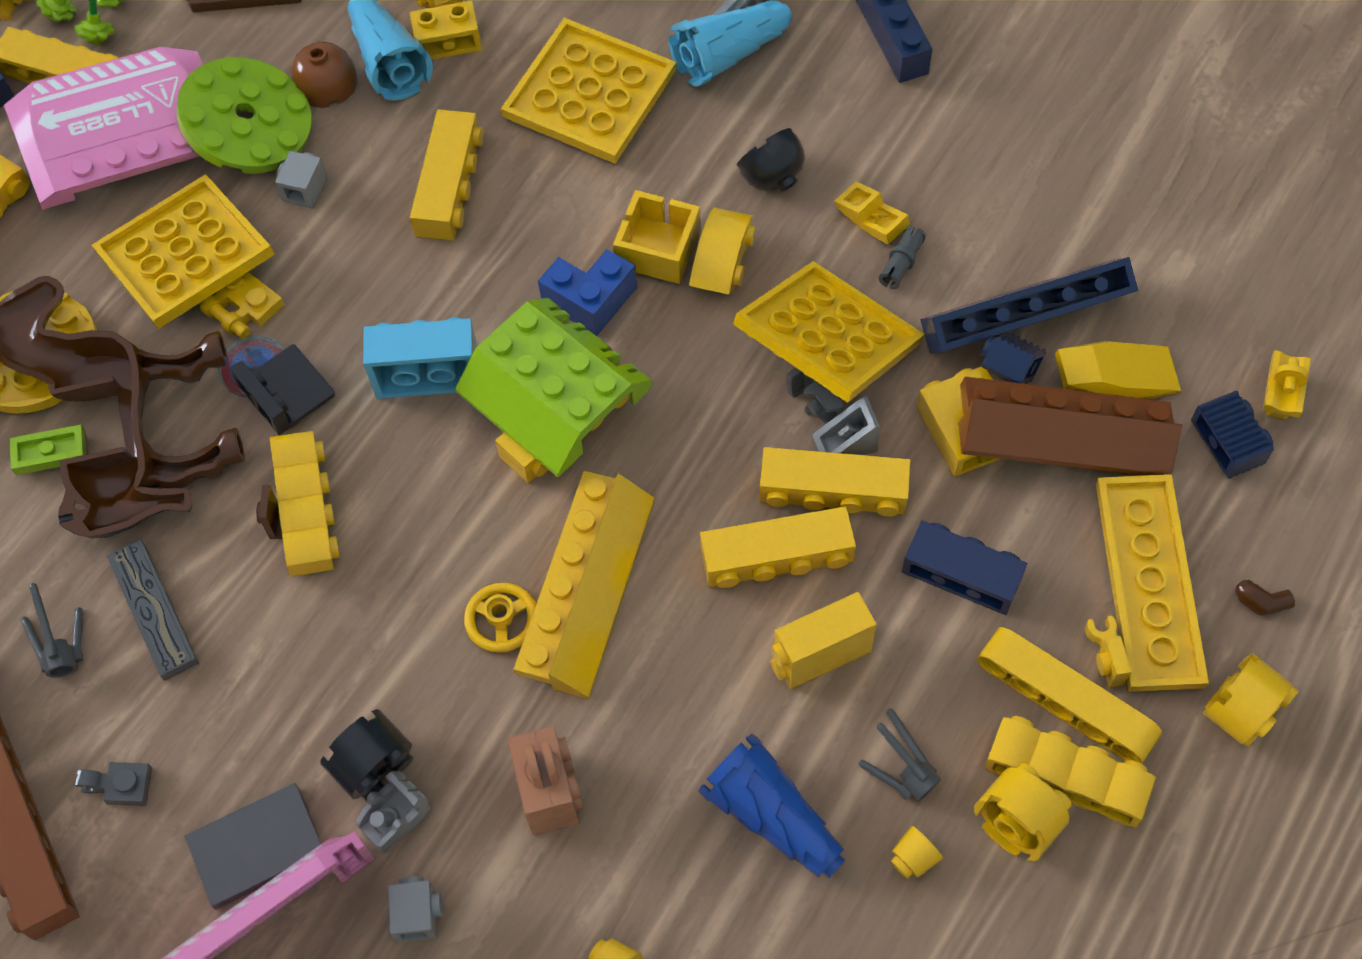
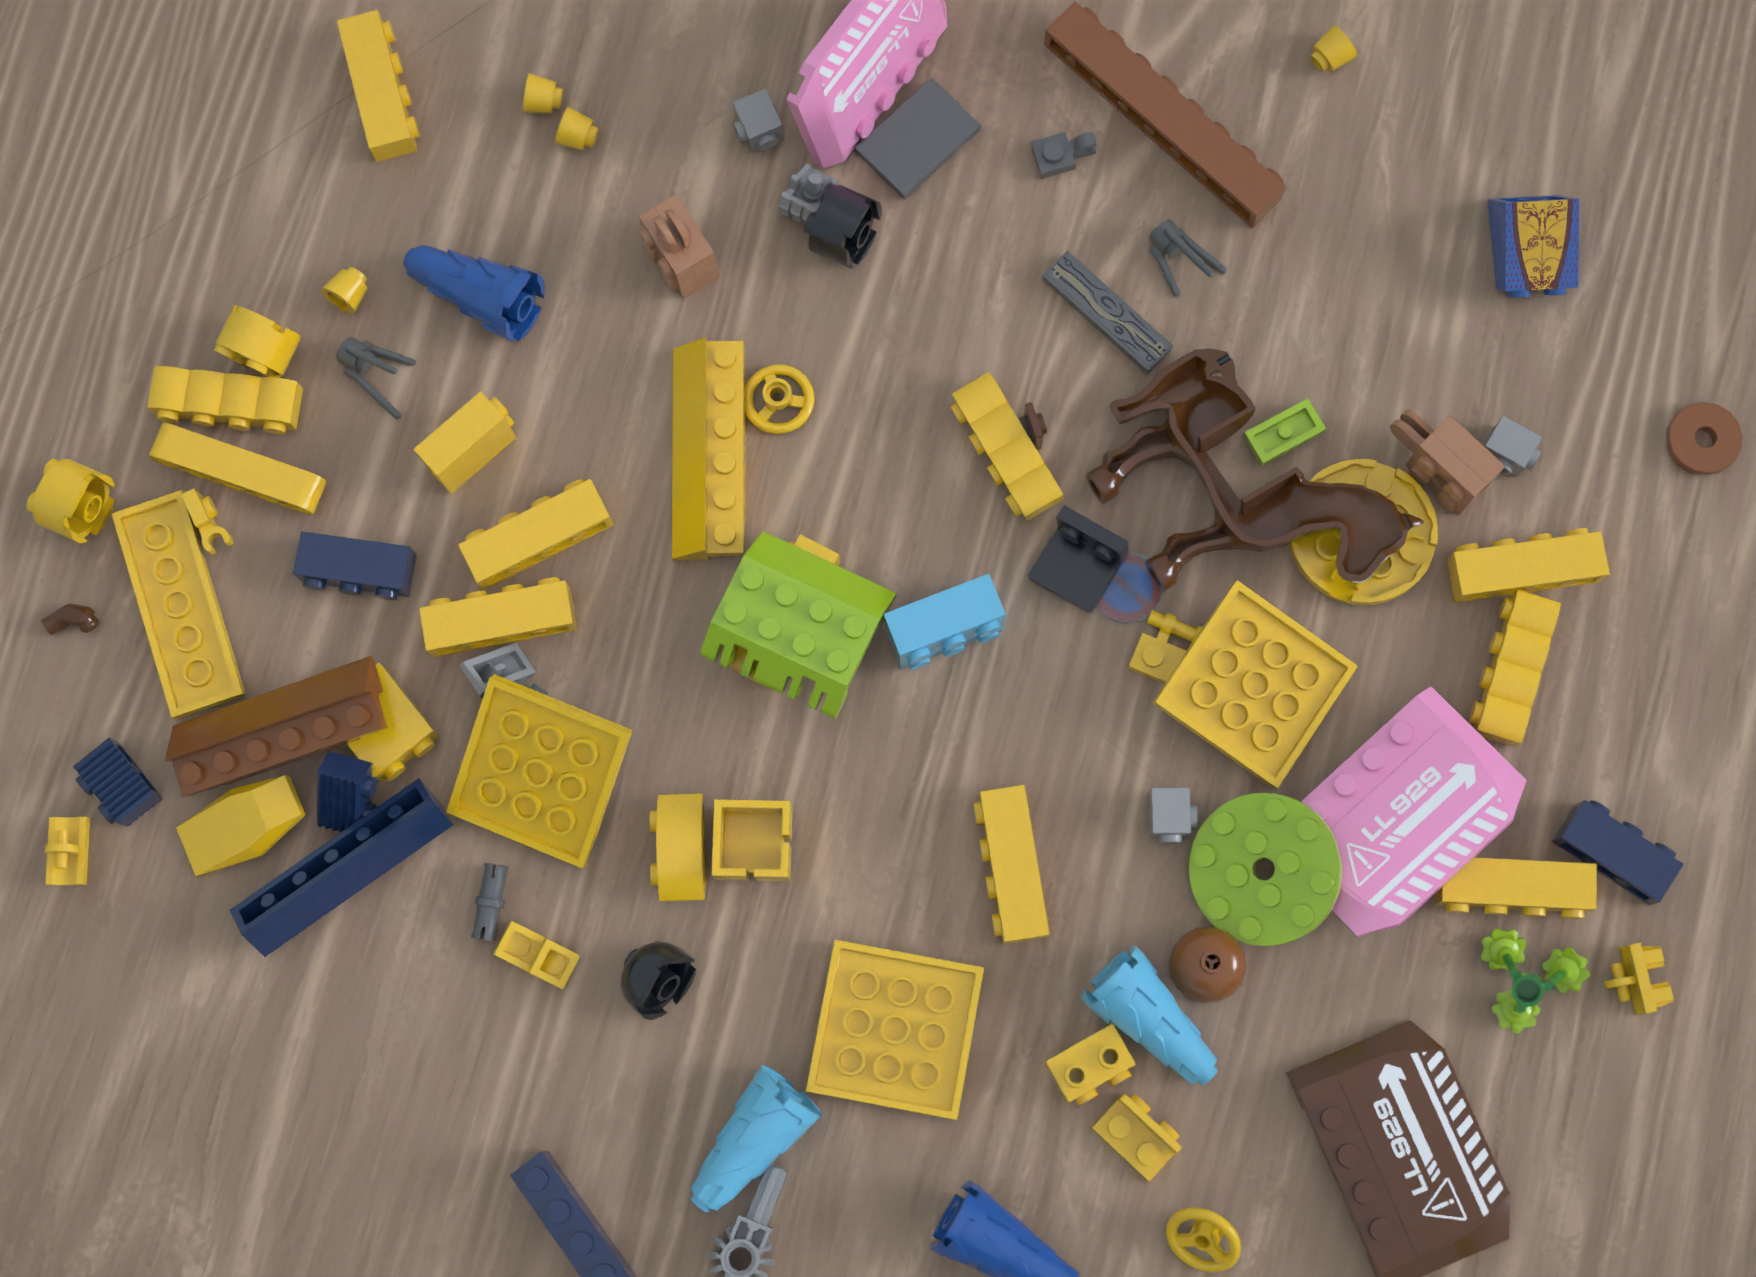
camera: 165 degrees right, 15 degrees up
blue brick [538,249,637,336] -> none

